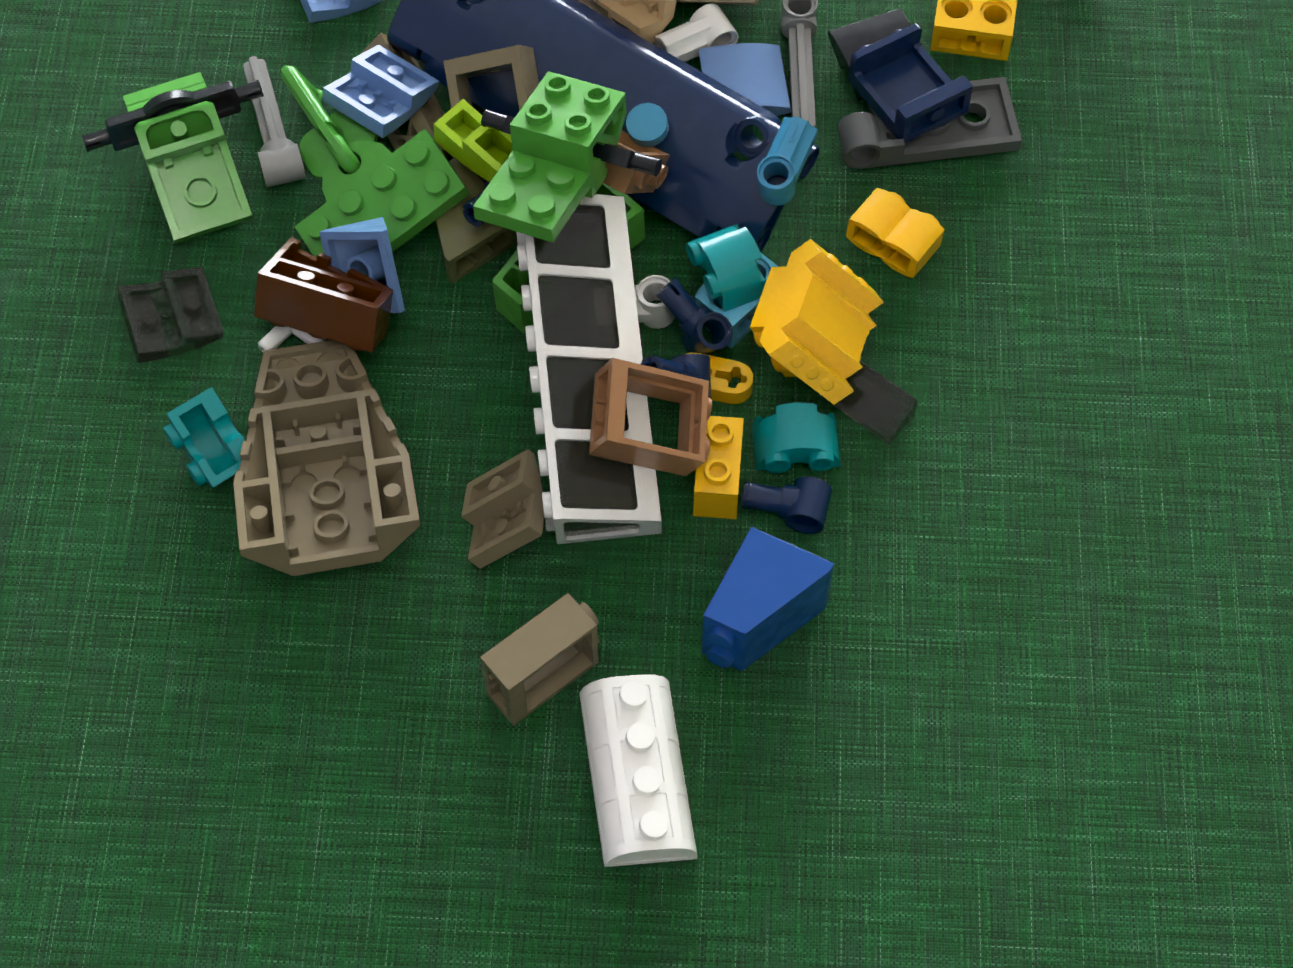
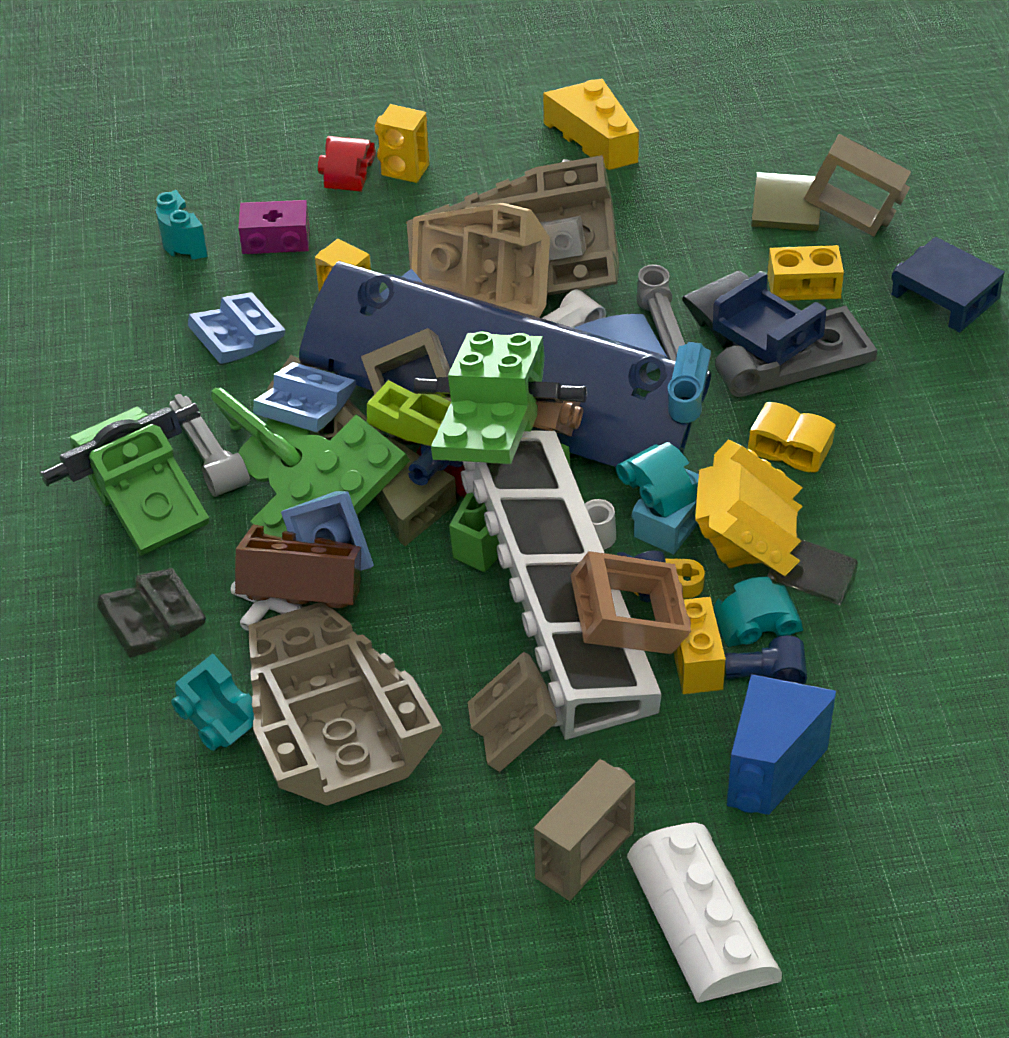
camera: 10 degrees left, 15 degrees down
dark azure tile [626,103,669,147] -> none
dark blue pin [655,278,733,355] -> none
none -> dark blue panel [891,236,1005,333]

